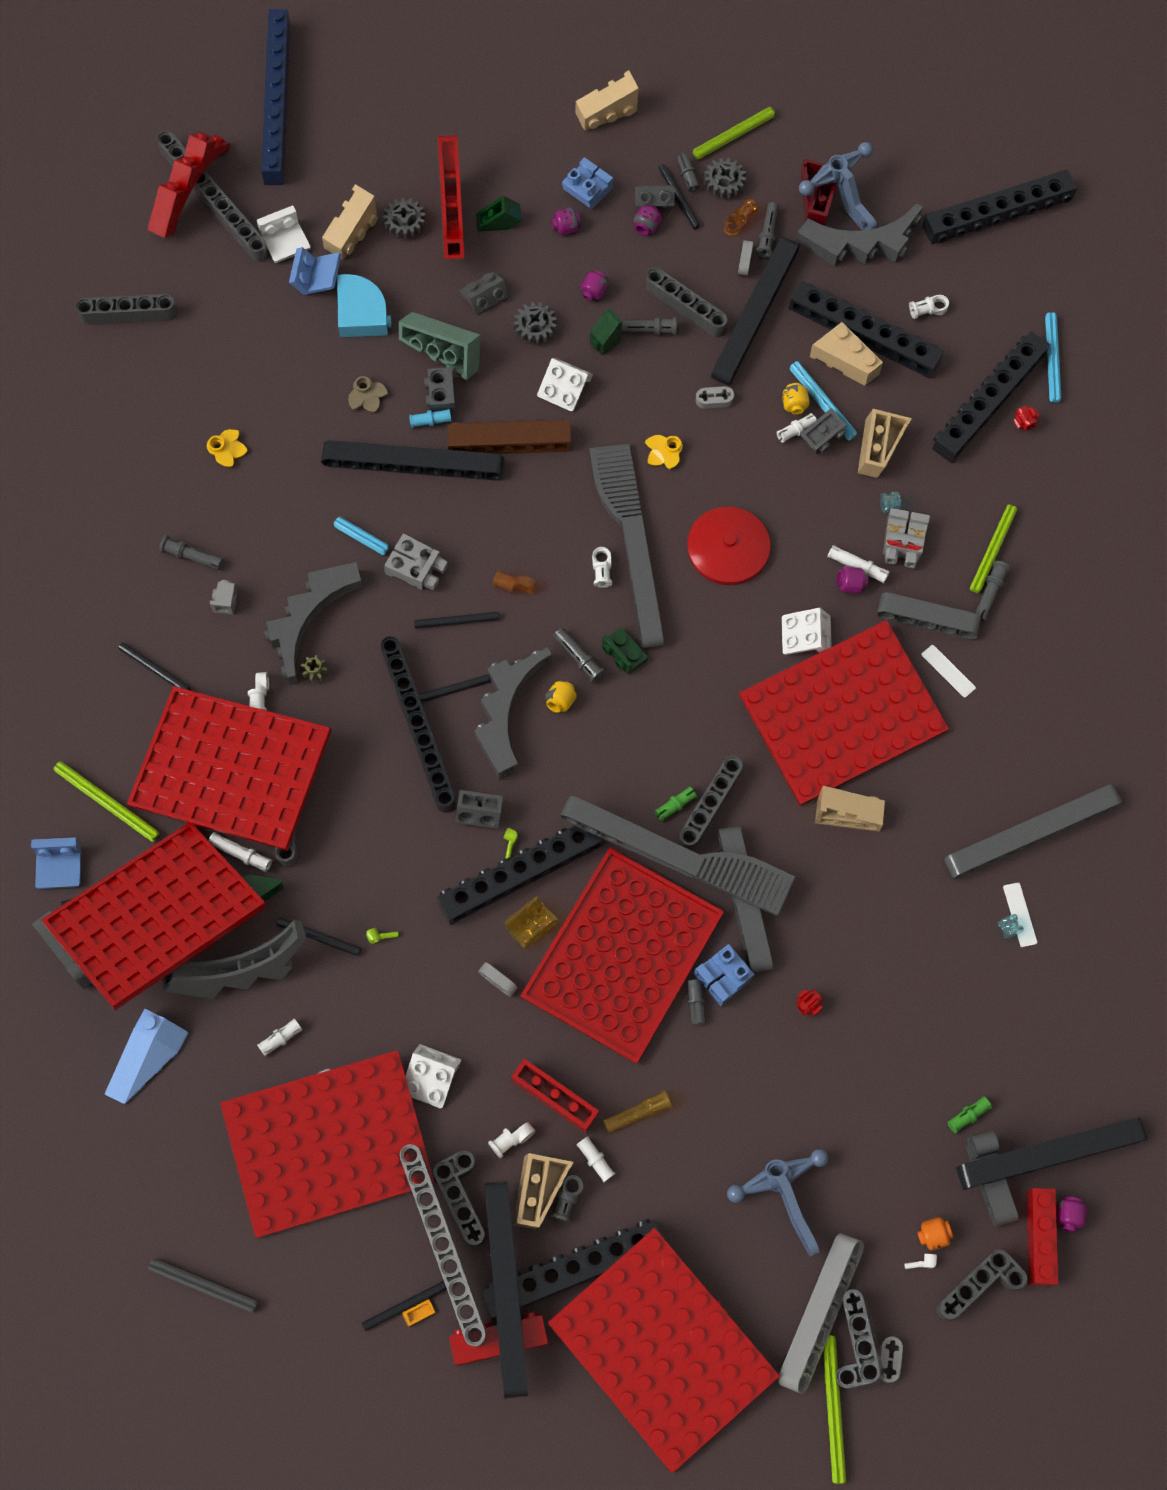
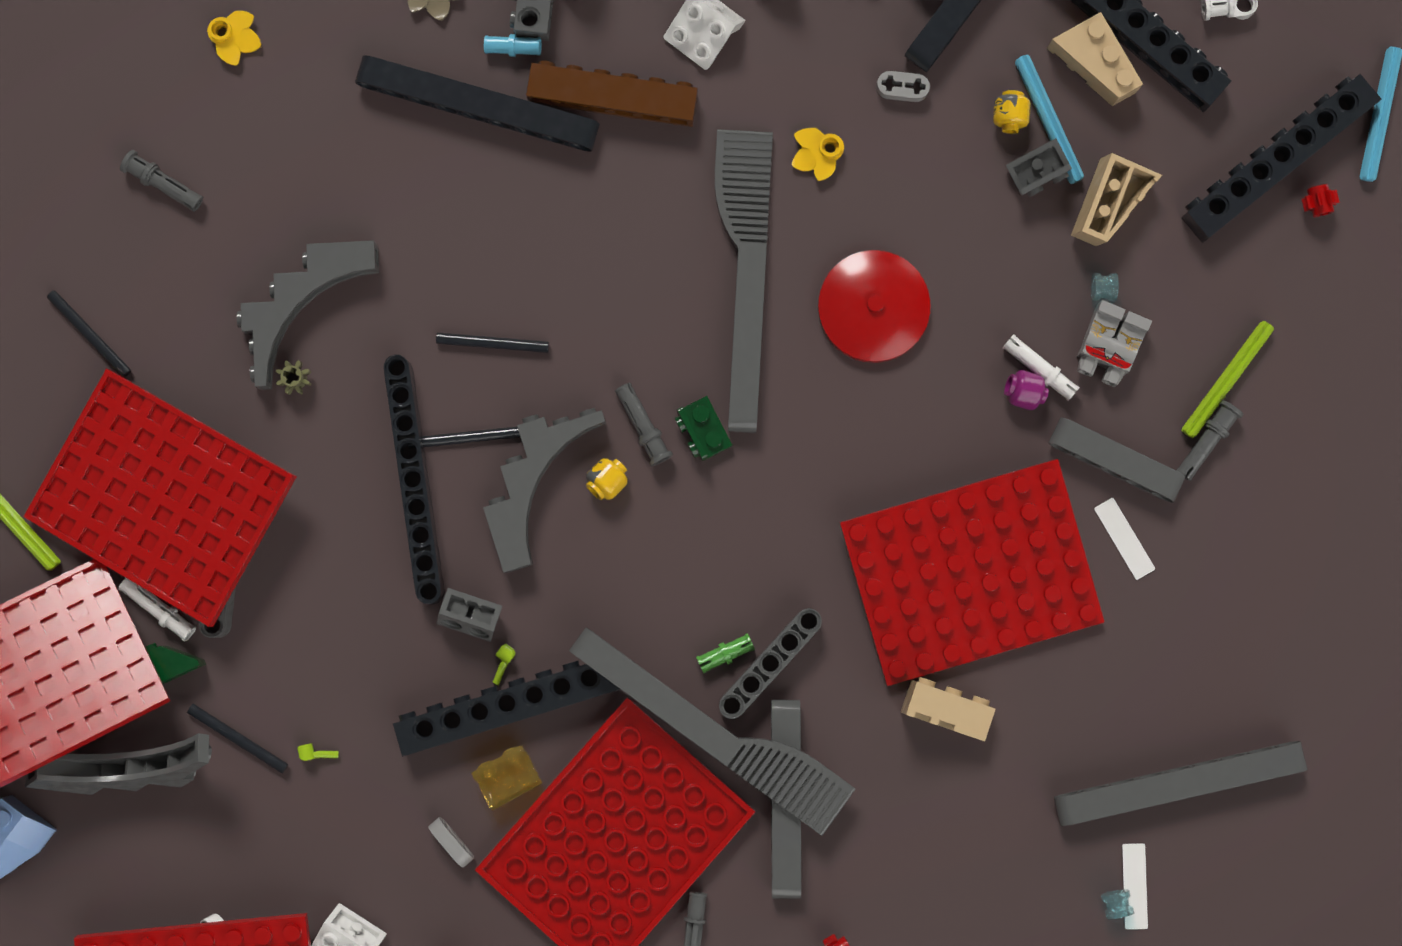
camera: 15 degrees right, 15 degrees up
light grey brick [210,580,238,615] -> none
white connector [248,672,269,711] -> none
white pin [257,1019,302,1057] -> none
medium azure axle [334,517,389,555] -> none
light grey hips [384,533,448,590] -> none
clear orange connector [492,569,537,594] -> none
white connector [592,547,612,588] -> none
medium blue hips [694,944,755,1006] -> none
white pin [777,413,817,443] -> none
white bracket [782,608,831,655] -> none

